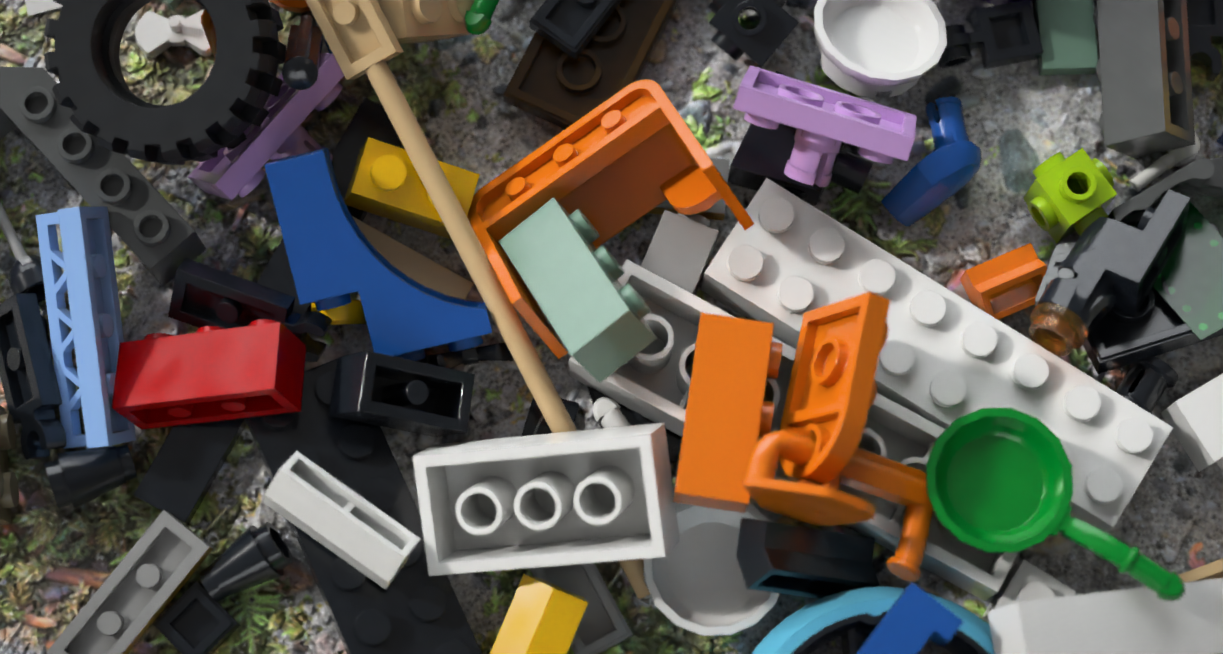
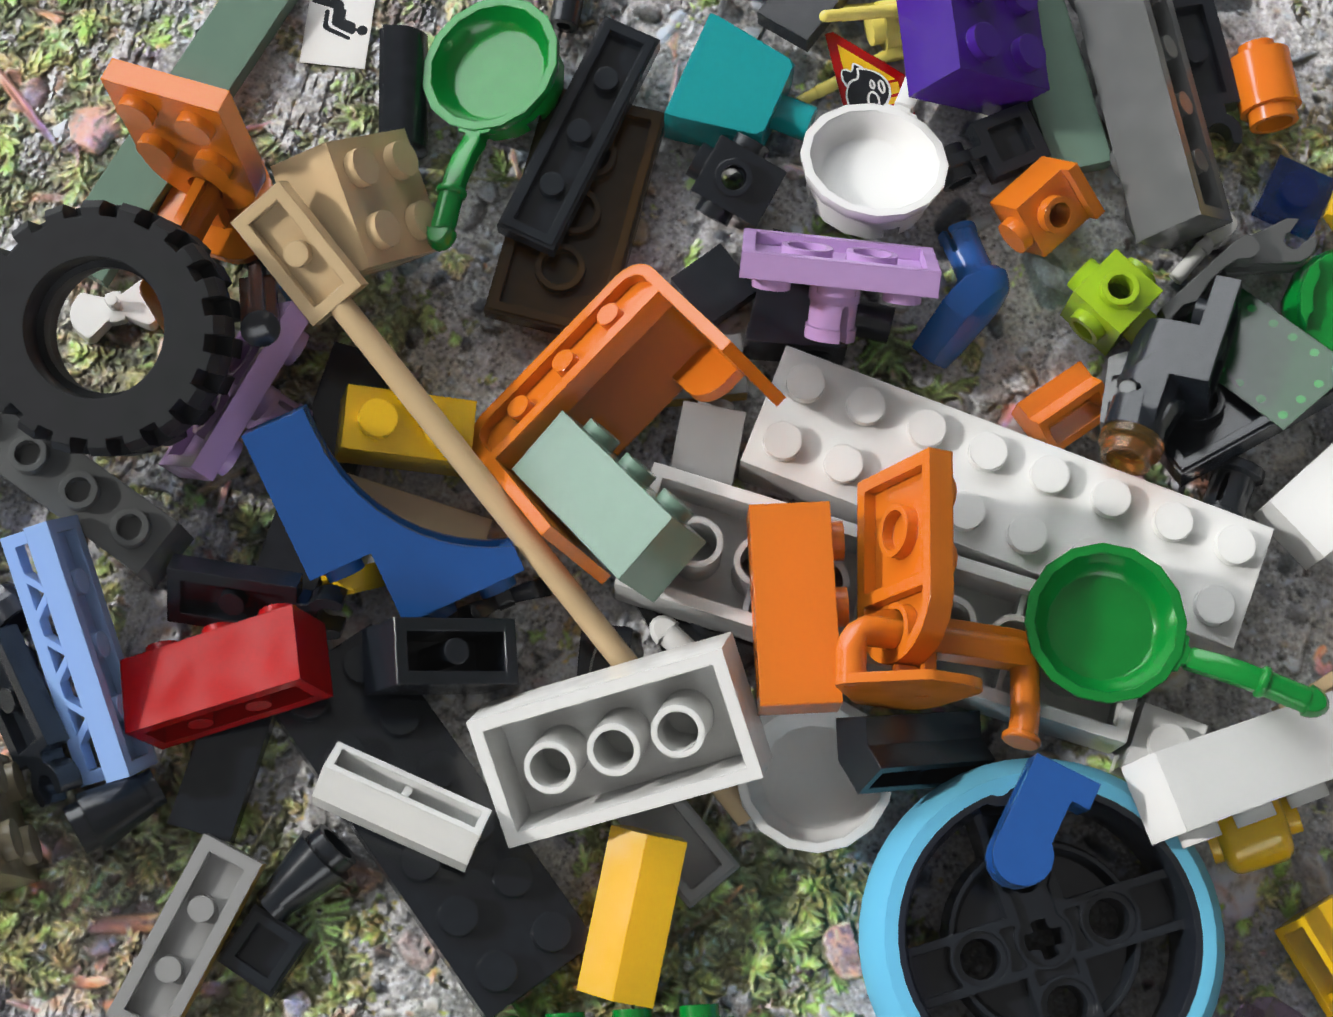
camera: 10 degrees left, 0 degrees up
none -> black tile [671,243,757,327]
none -> orange brick [989,156,1105,257]

